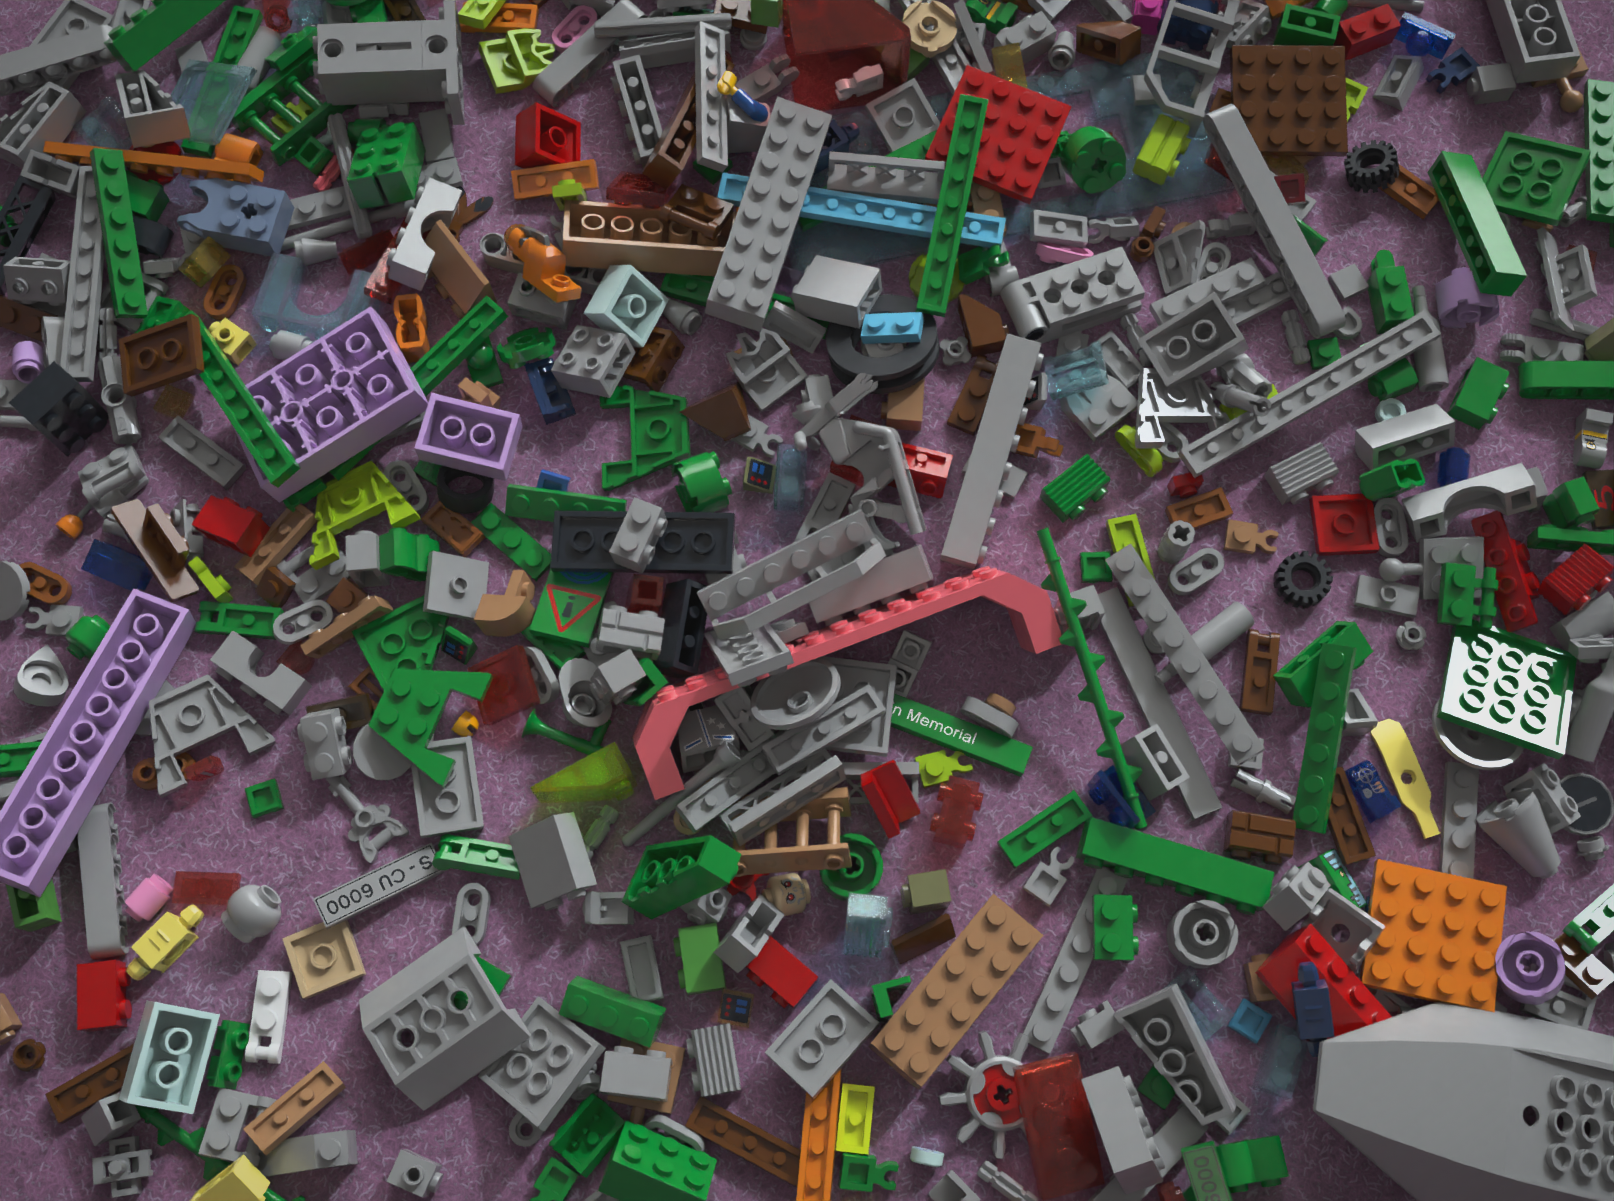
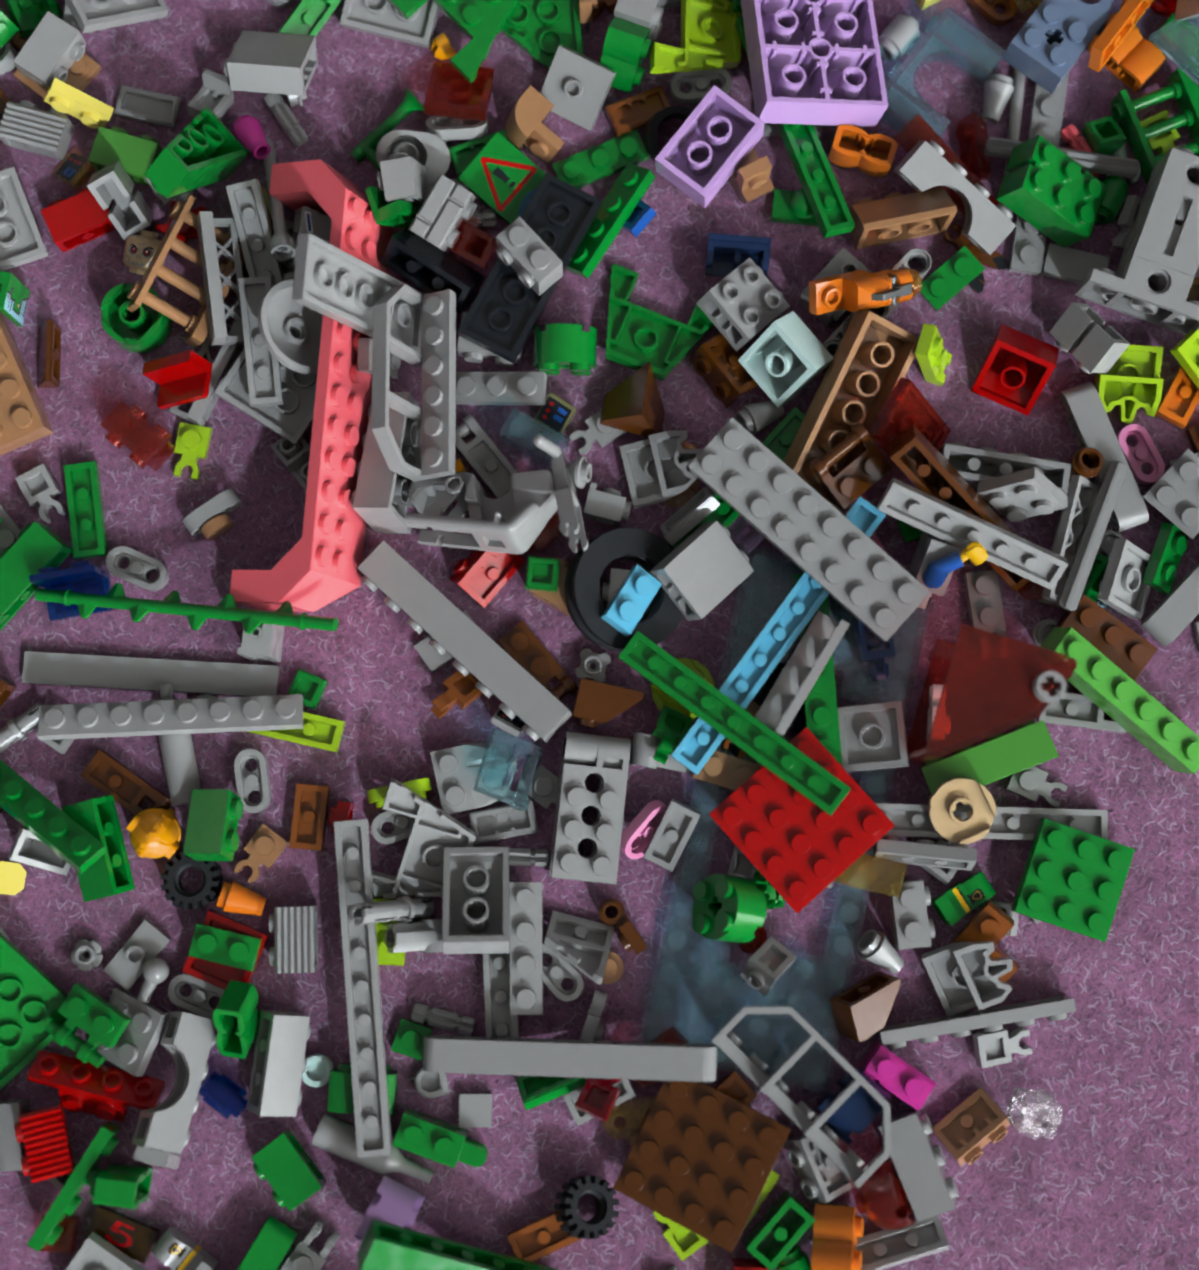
camera: 115 degrees right, 10 degrees up
slope [441,626,478,665] -> none
green plate [497,327,556,369] -> none
orange plate [511,159,599,201] -> none
clear neon green slope [530,742,638,804] -> none
green brick [559,976,667,1048] -> none
clear light blue brick [843,892,893,959] -> none
green tile [891,693,1033,777] -> none
olive brick [900,869,952,915] -> none
green brick [1040,454,1111,523] -> none
light grey plate [1087,216,1139,244] -> none
light grey brick [1121,724,1190,801] -> none
light grey tile [1131,74,1162,106] -> none
lime brick [1133,114,1192,185] -> none
light grey axle [1157,520,1195,564] -> none
none -> light yellow plate [43,78,114,129]
none -> light grey plate [106,546,169,591]
none -> light orange helmet [126,808,181,859]
none -> green brick [183,789,243,861]
none -> green plate [188,923,262,972]
none -> orange cone [216,881,267,916]
none -> dark pink cone [232,115,271,159]
none -> light grey plate [456,372,547,406]
none -> green tile [525,556,560,592]
none -> light grey bracket [741,936,797,996]
none -> green plate [916,246,985,312]
none -> light grey plate [977,467,1068,522]
none -> light grey piece [1049,302,1130,374]
none -> reddish brown cone [1068,447,1103,483]

